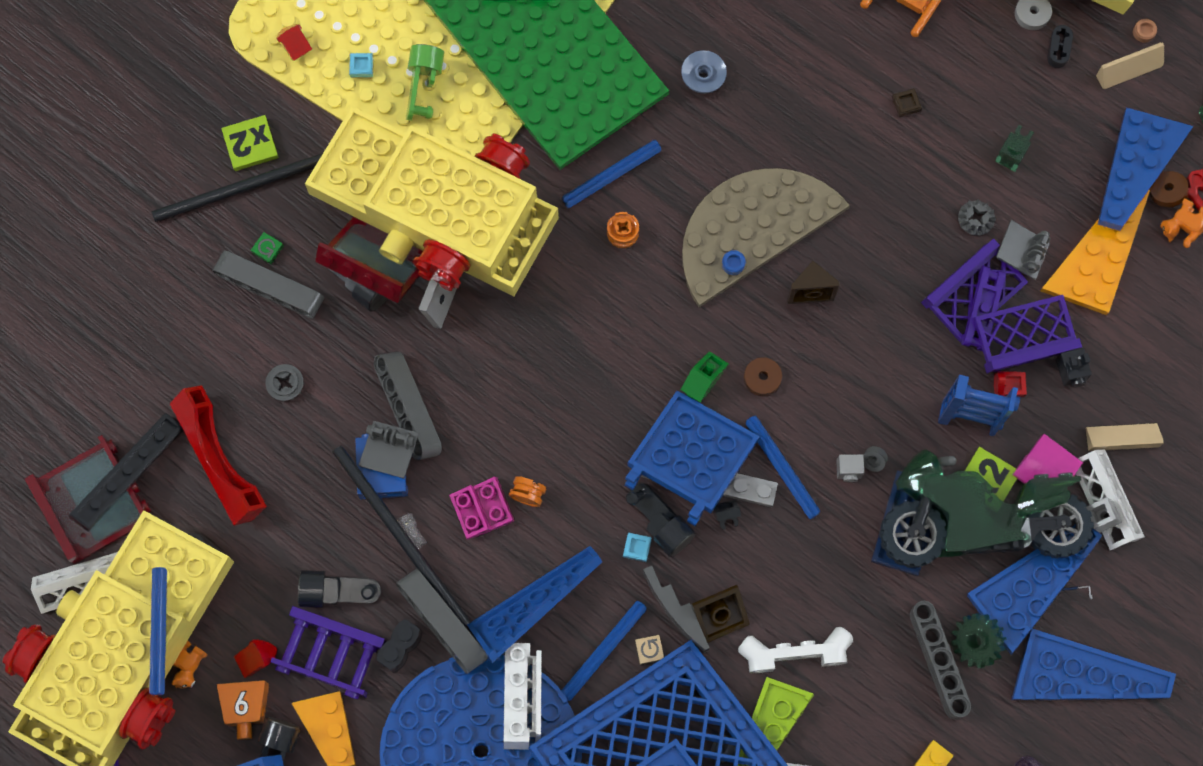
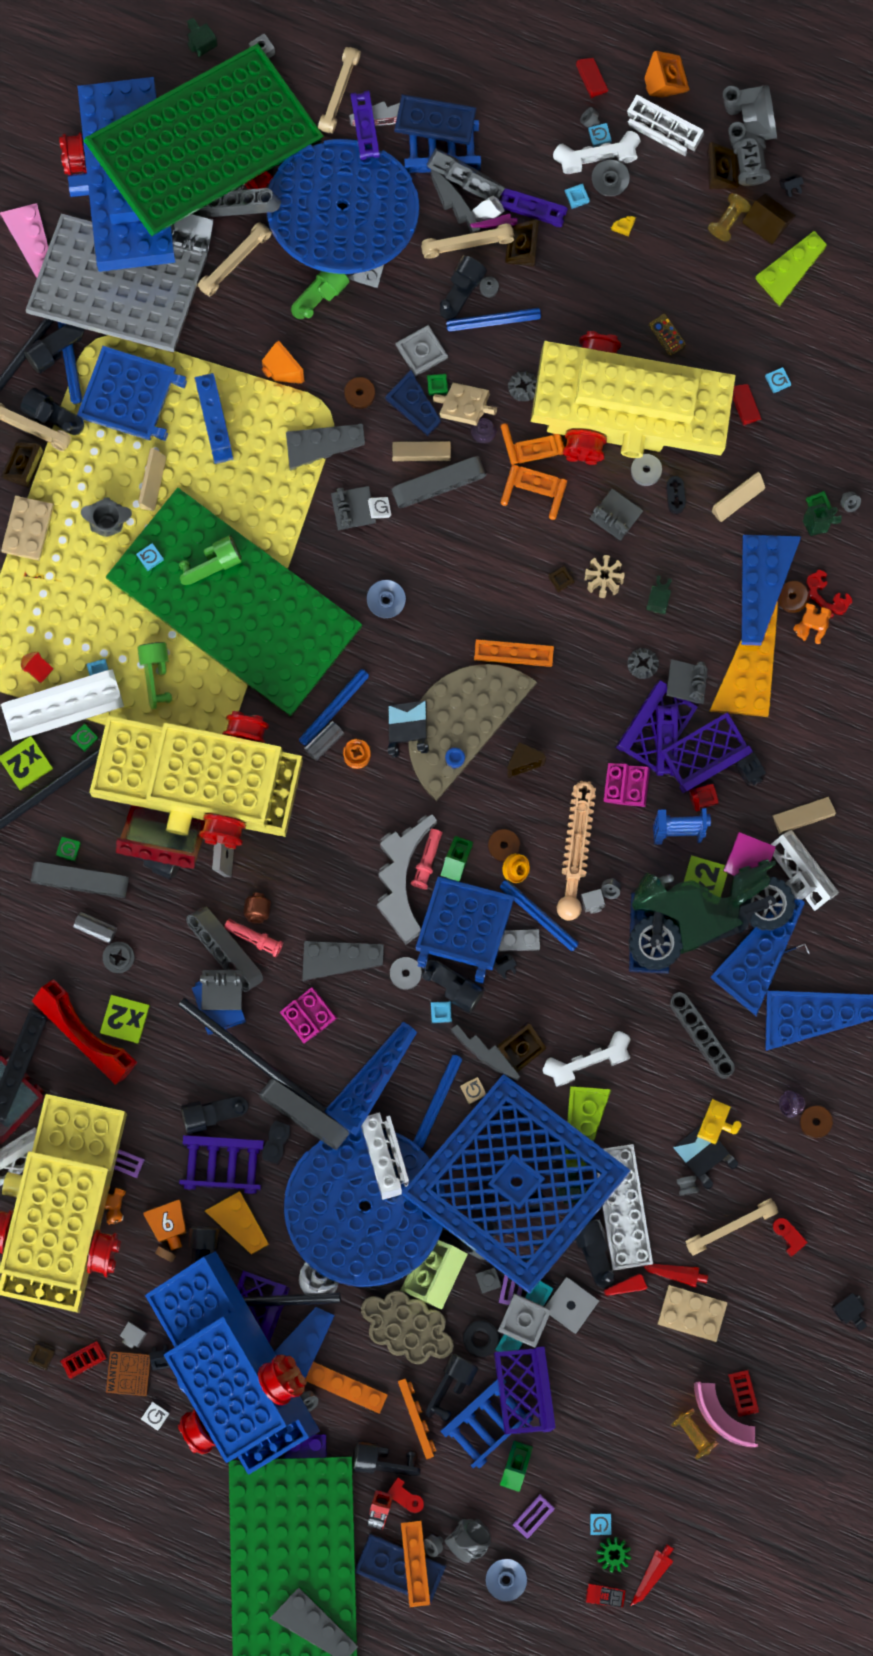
camera: 15 degrees left, 5 degrees up
blue axle [149,567,167,696] -> none
red tile [234,639,277,678] -> none
clear pin [397,512,427,549] -> none
orange wheel [509,476,546,507] -> none
clear green gear [951,613,1007,668] -> none
nougat tile [1133,19,1157,43] -> none
none -> white plate [1,669,124,742]
none -> green tile [70,724,99,752]
none -> flat silver axle [73,912,117,944]
none -> lime tile [100,995,150,1044]
none -> medium lavender tile [114,1149,145,1178]
none -> medium nougat tile [155,1246,176,1263]
none -> coral pin [224,918,283,958]
none -> copper head [244,893,271,924]
none -> dark grey wing [302,941,384,981]
none -> flat silver axle [304,721,344,761]
none -> light grey arch [377,815,437,945]
none -> black flag [387,701,429,758]
none -> light grey piece [390,957,422,990]
none -> coral pin [411,829,443,889]
none -> orange plate [474,639,554,667]
none -> light orange plate [503,853,530,883]
none -> light nougat gear [557,780,596,921]
none -> tan gear [585,555,625,598]
none -> dark grey hinge [589,489,643,541]
none -> dark pink slope [604,763,650,807]

